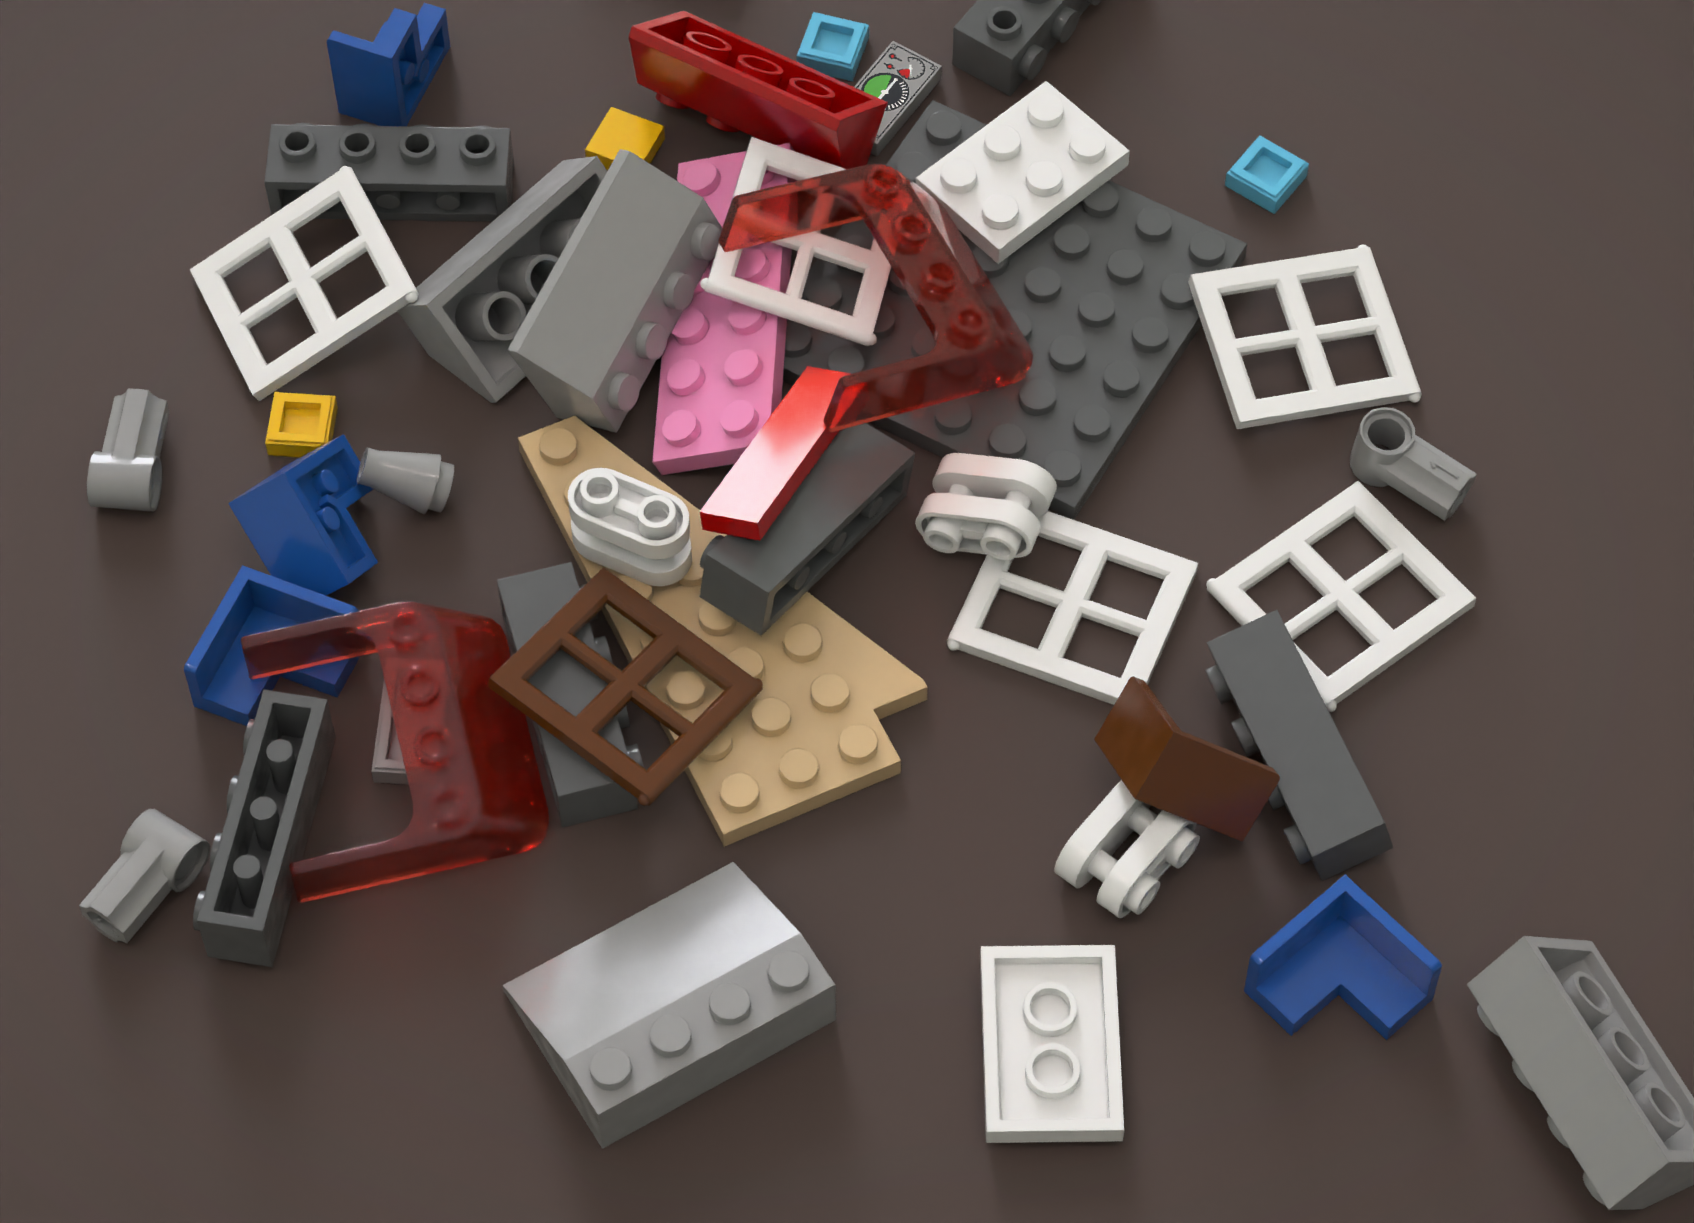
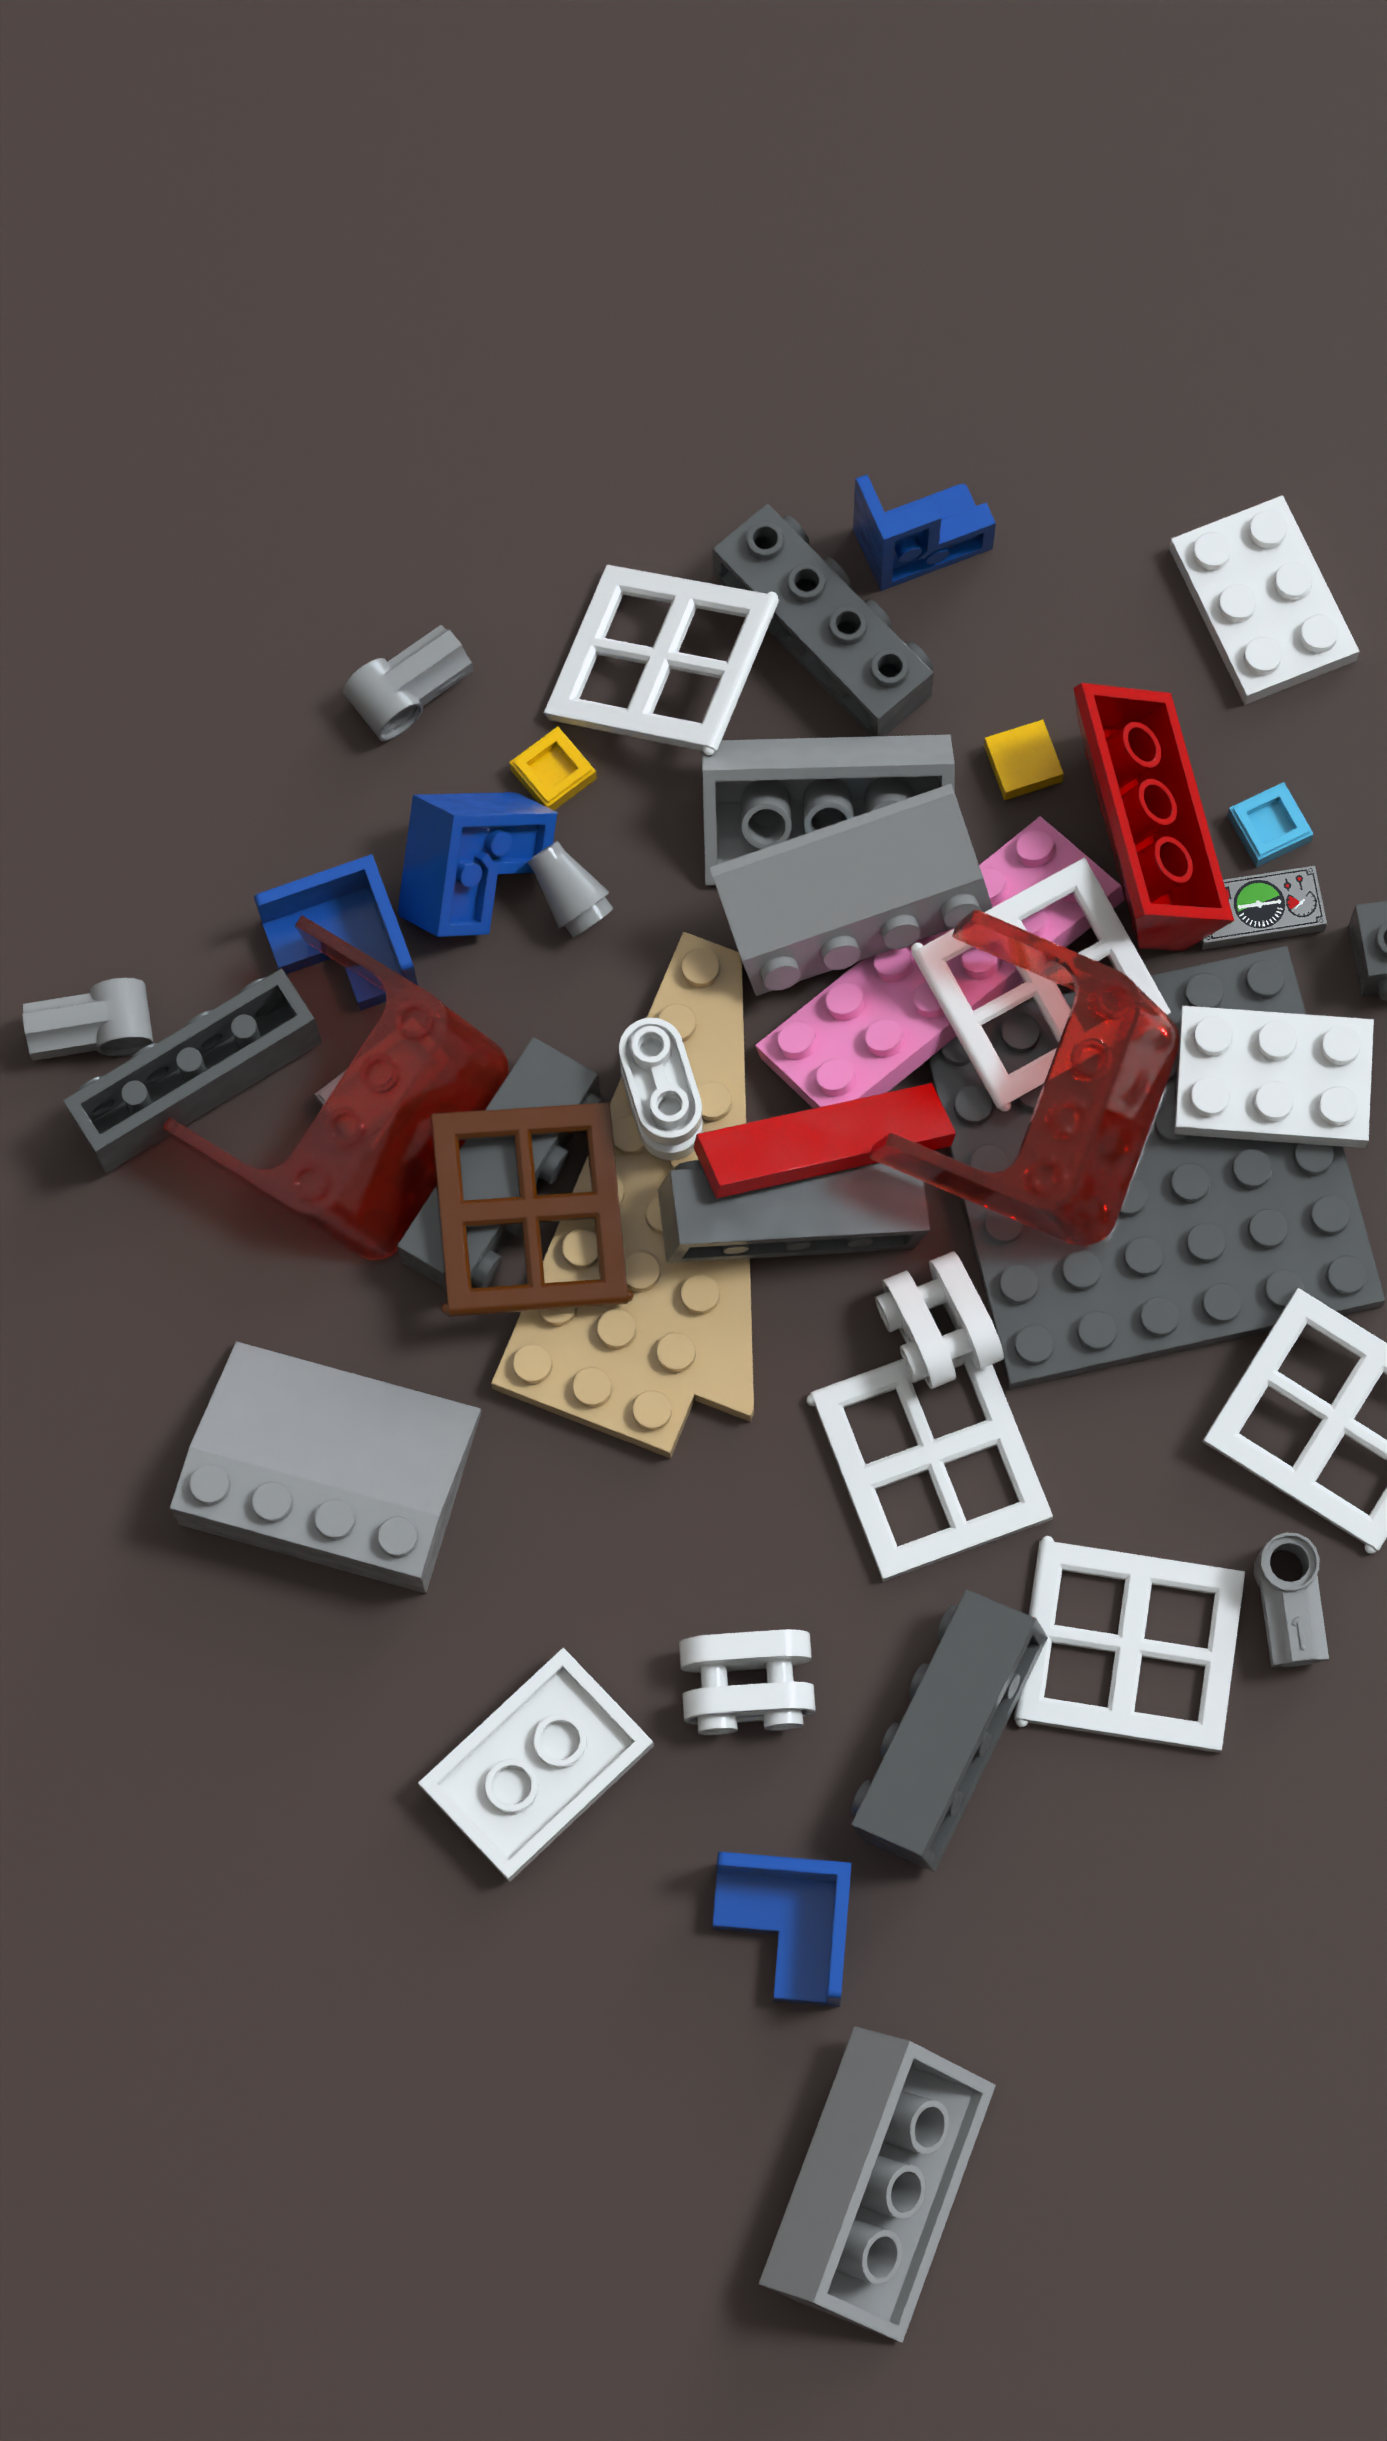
camera: 50 degrees right, 15 degrees up
reddish brown panel [1094,676,1280,842] -> none

